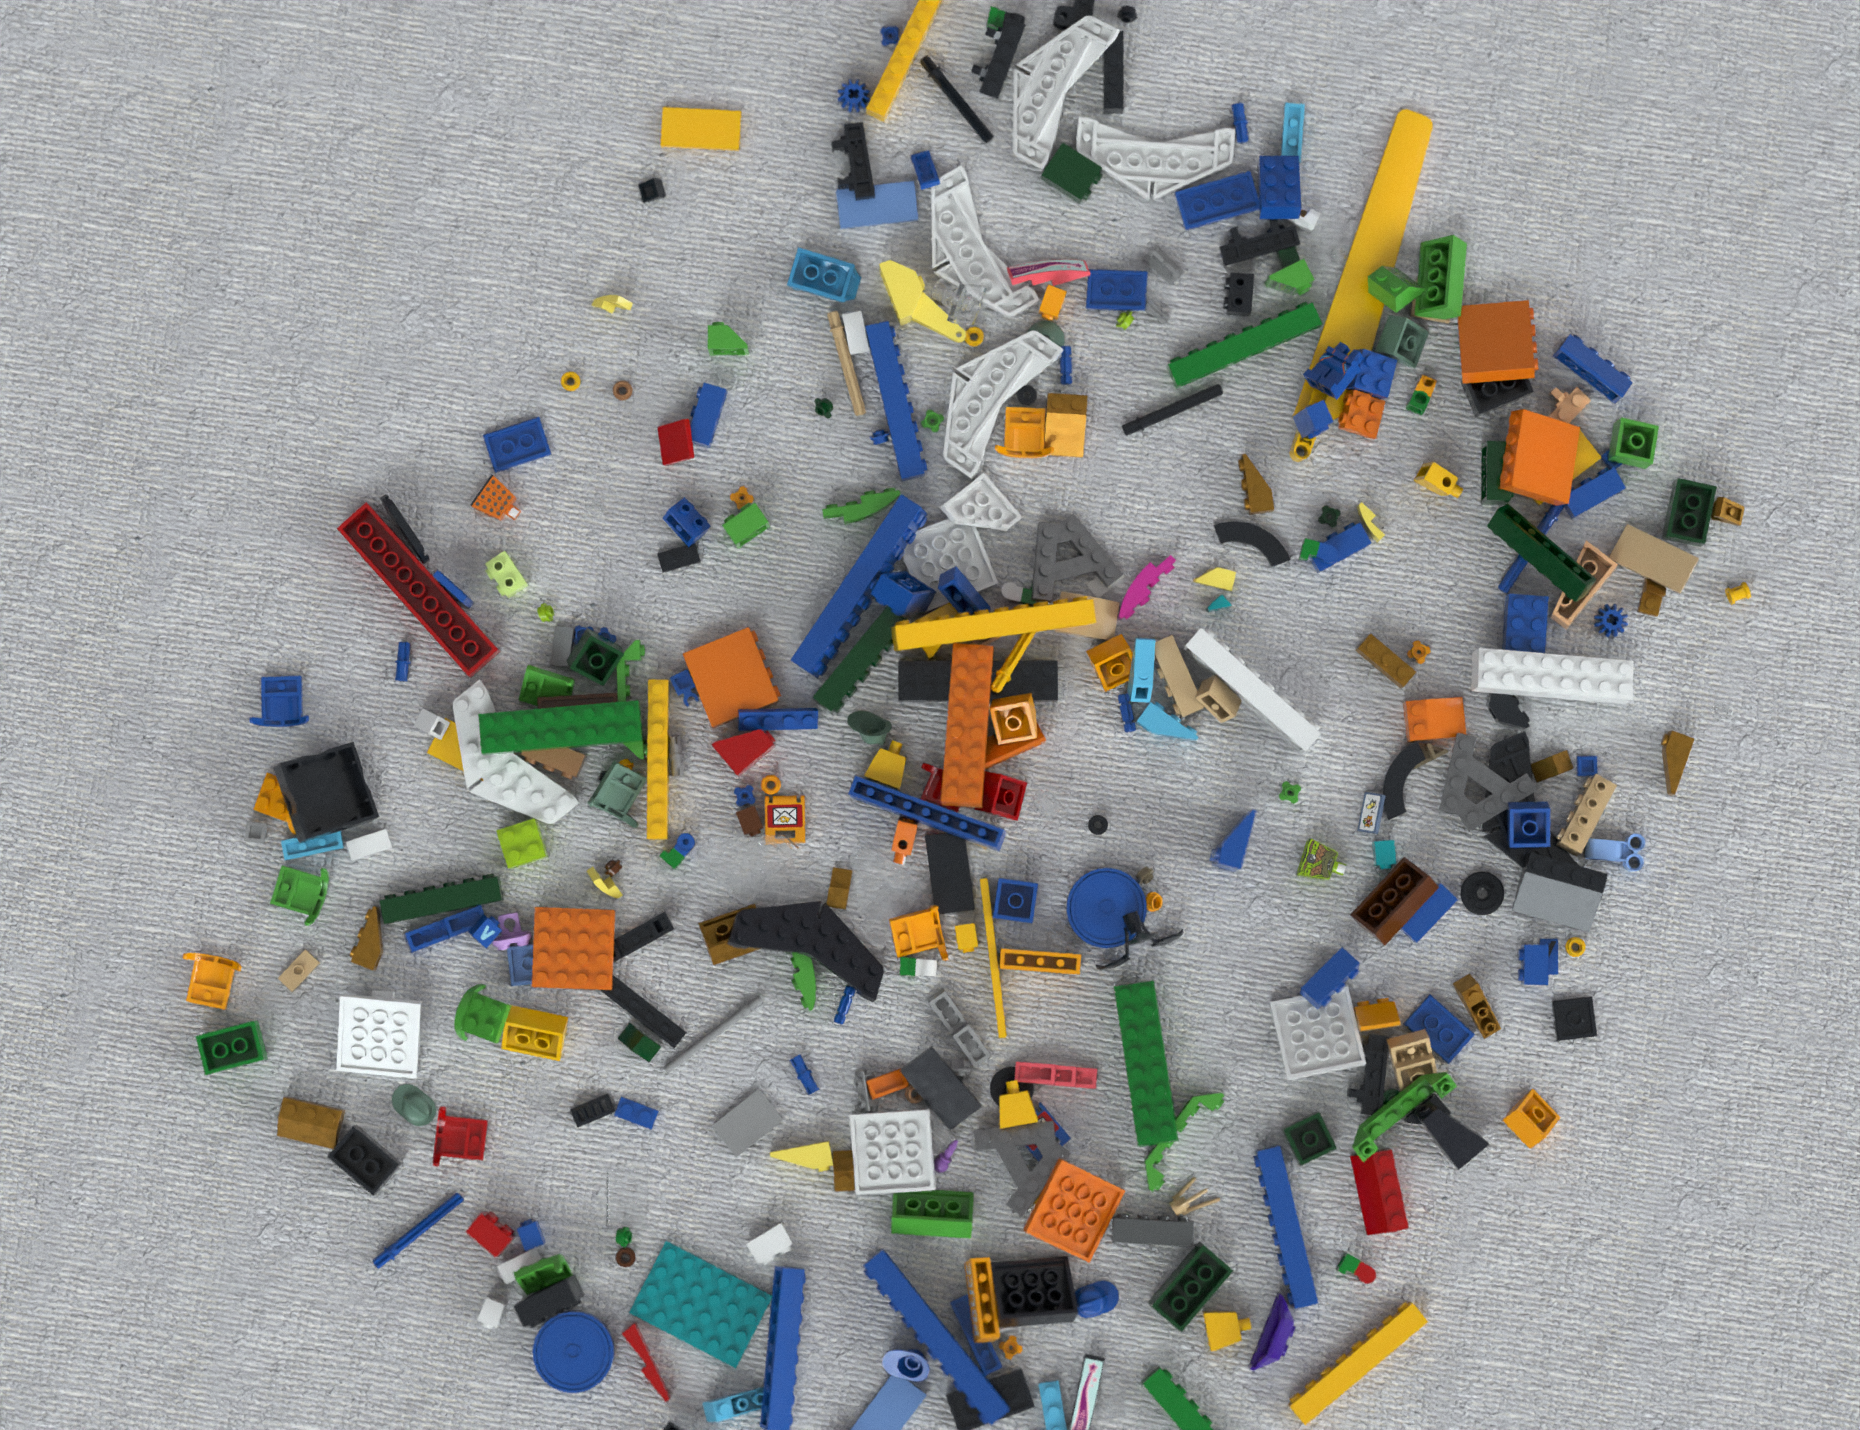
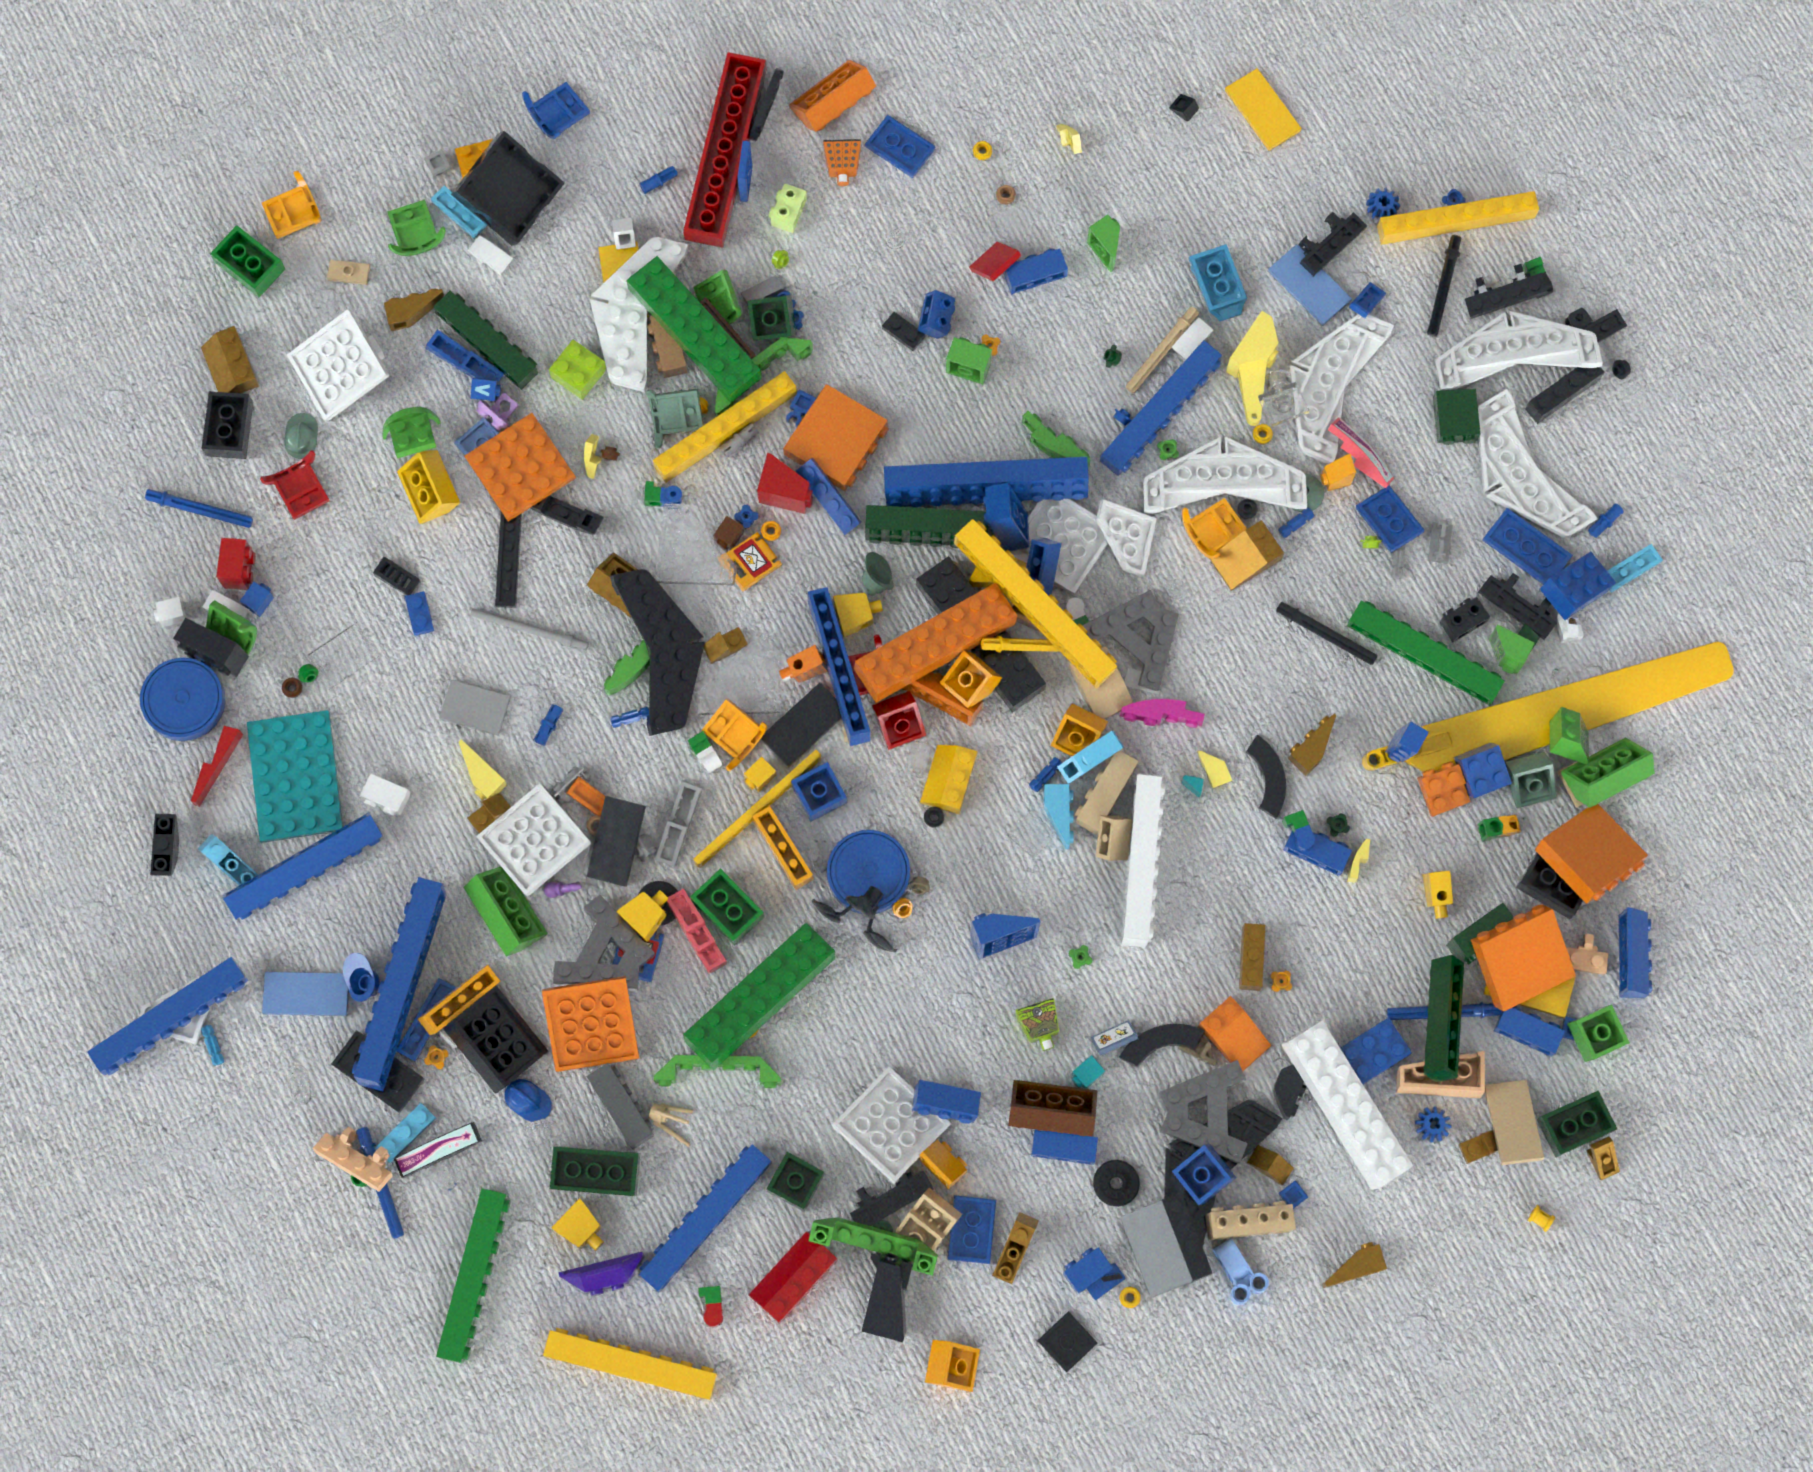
camera: 55 degrees right, 10 degrees down
dark green slope [618,1023,661,1063] -> none
blue hips [1303,342,1364,400] -> none
none -> green brick [690,868,765,946]
none -> orange slope [789,60,876,132]
none -> yellow slope [920,745,977,814]

